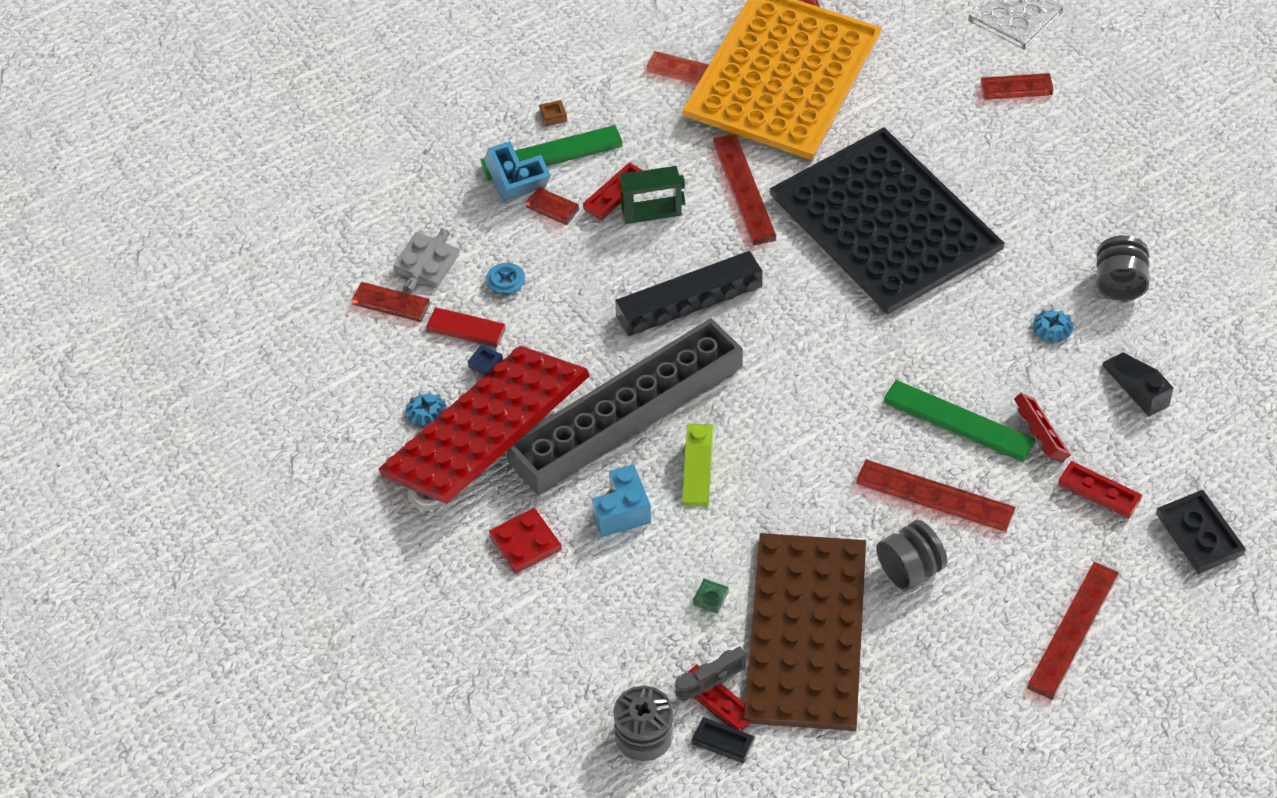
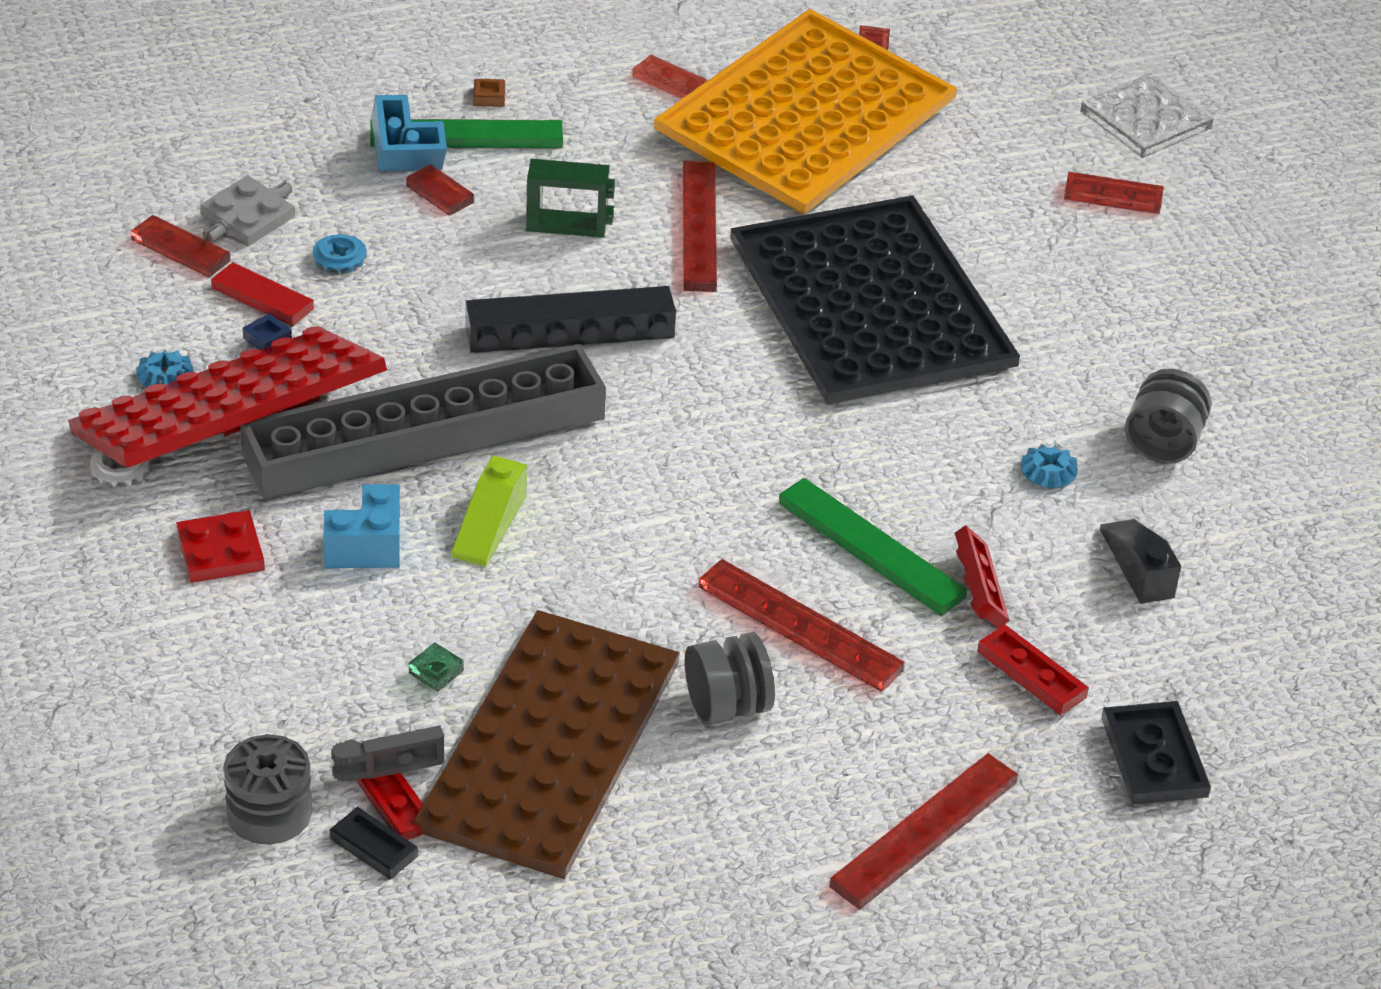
camera: 10 degrees right, 10 degrees down
red plate [583,162,643,221] -> none

